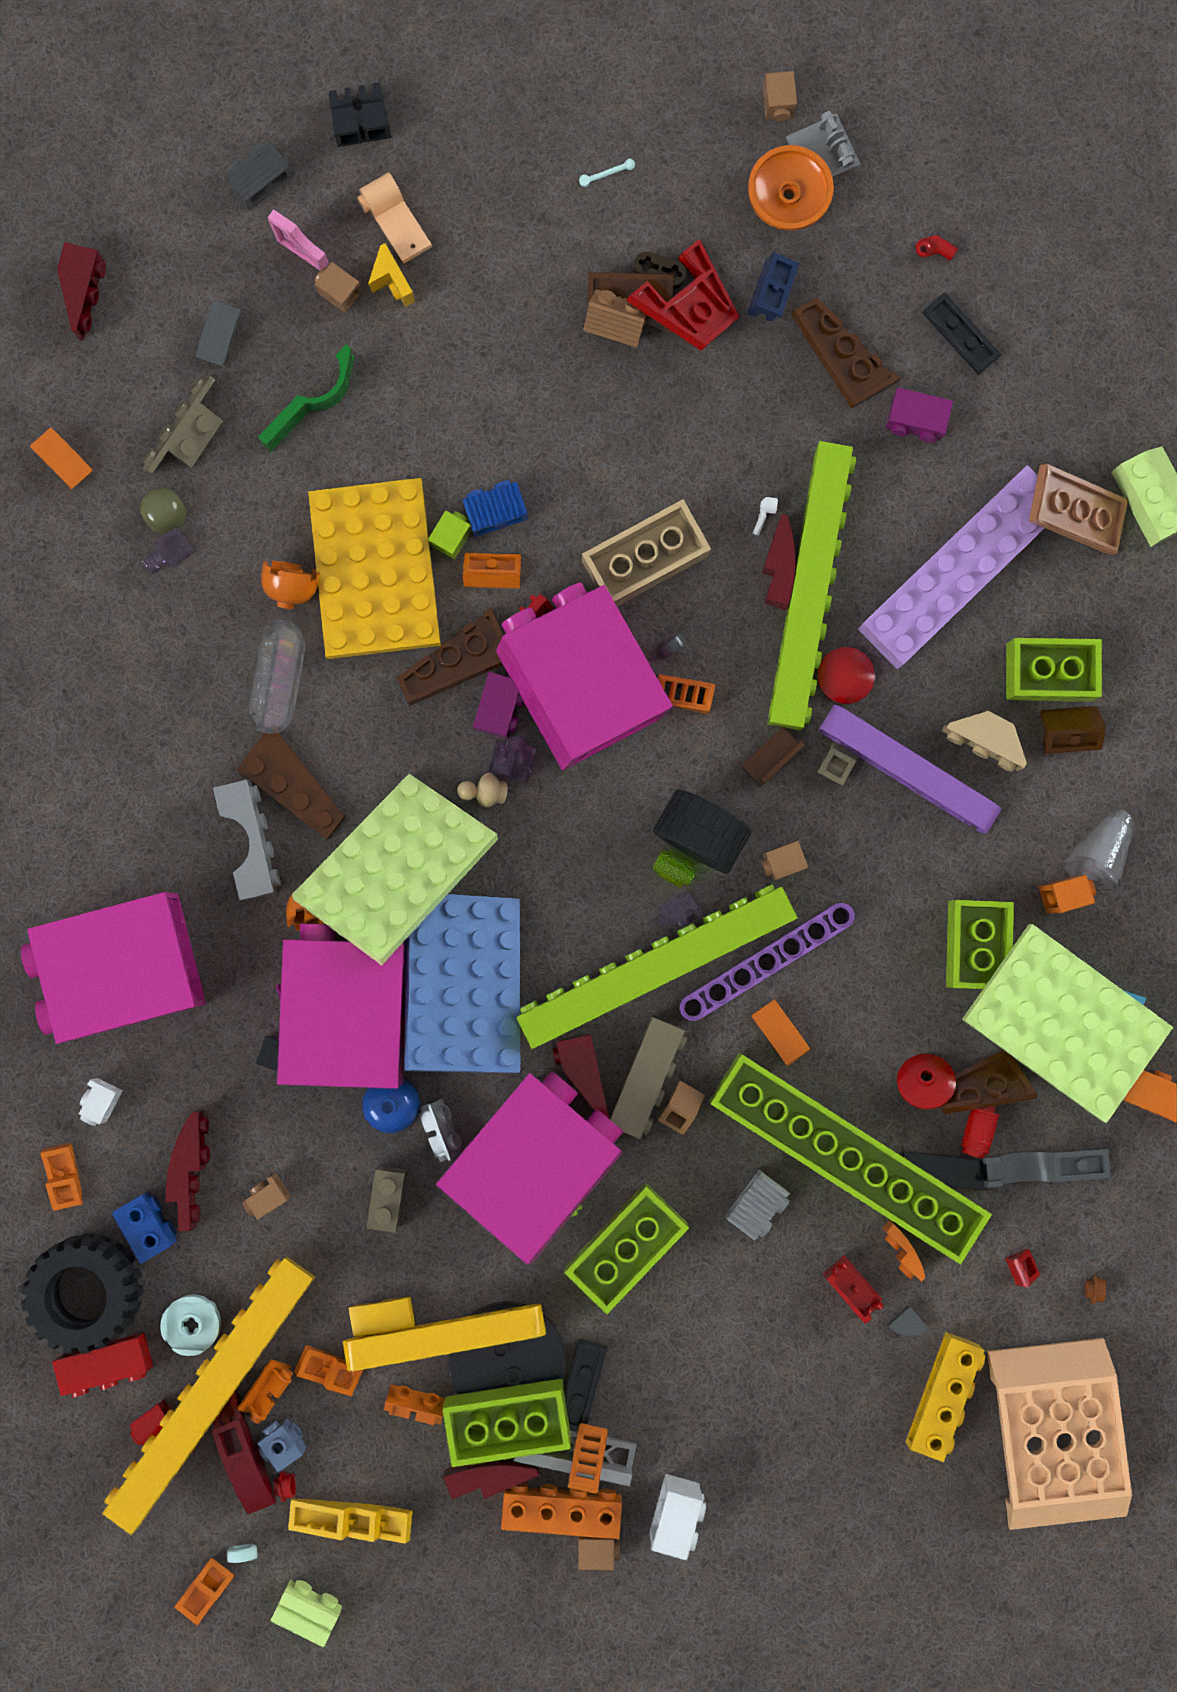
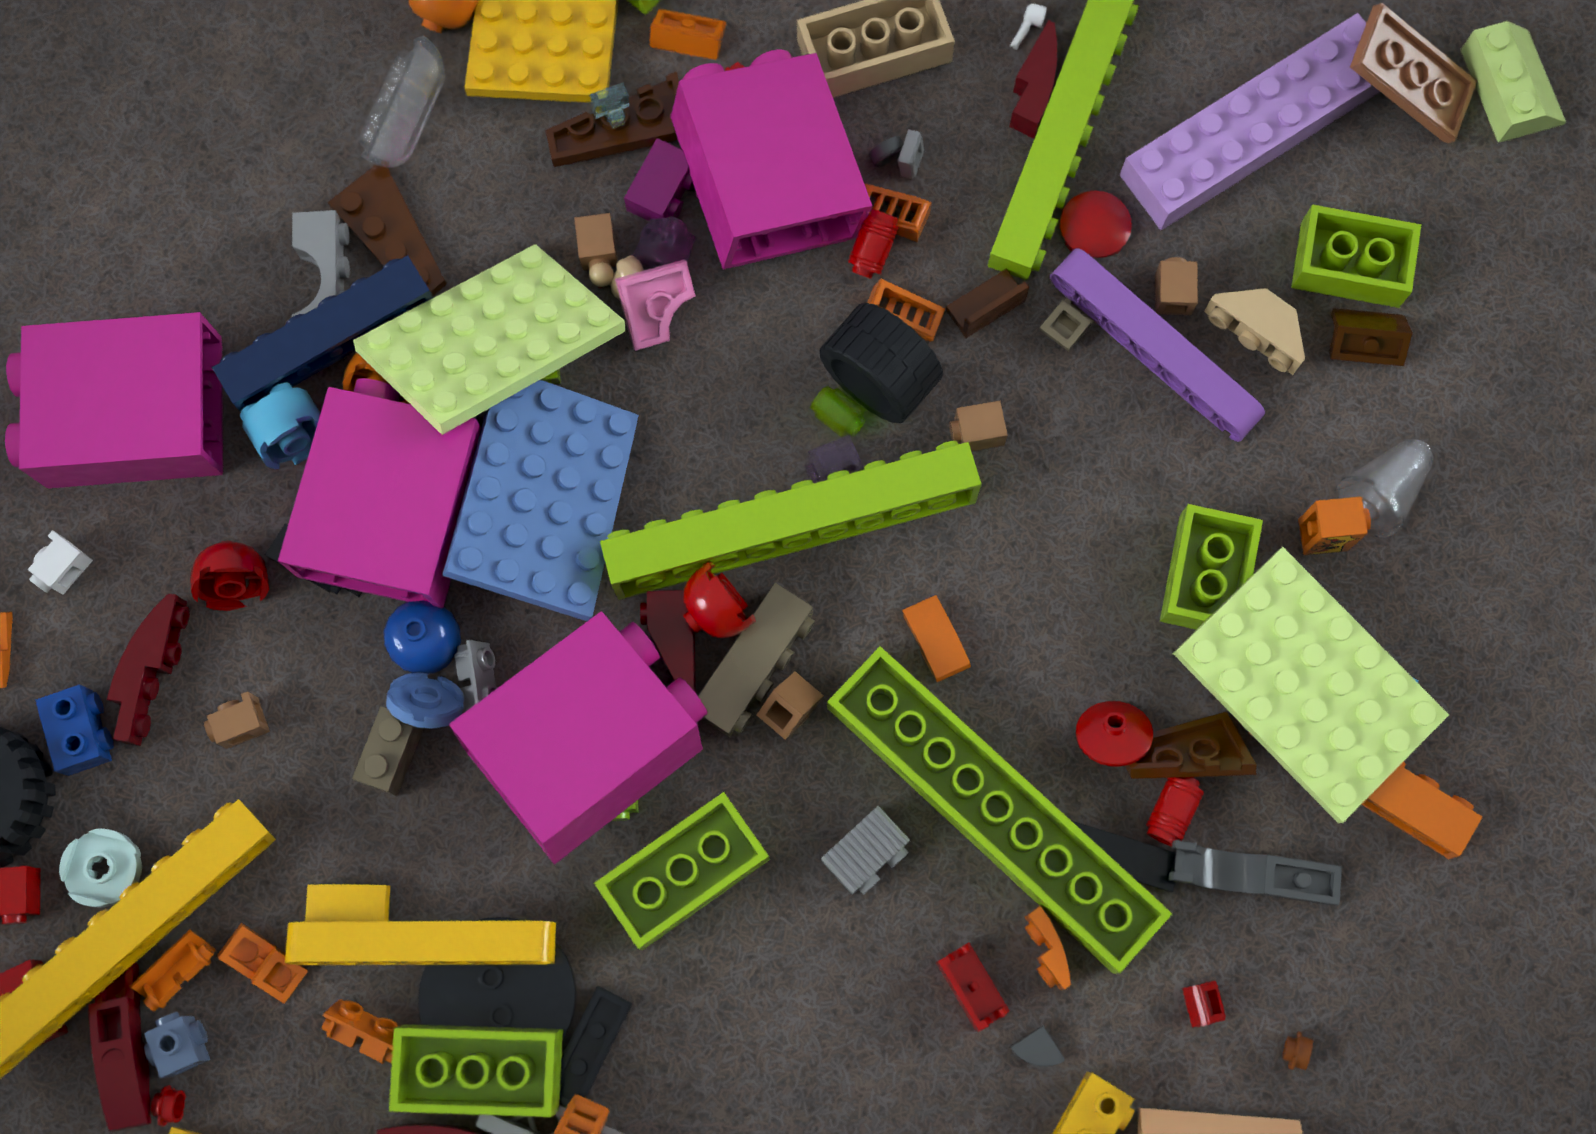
camera: 15 degrees right, 10 degrees down
medium lavender beam [679,903,855,1021] -> none
none -> red cylinder [190,541,269,611]
none -> dark blue brick [212,255,434,412]
none -> medium azure brick [239,382,321,469]
none -> medium blue tile [386,672,464,729]
none -> medium nougat brick [574,213,618,271]
none -> clear light blue tile [590,82,629,129]
none -> bright pink tile [615,260,695,351]
none -> red cylinder [683,561,756,639]
none -> red head [847,208,899,279]
none -> orange slope [867,279,946,342]
none -> light grey tile [898,129,924,180]
none -> medium nougat brick [1155,257,1198,315]

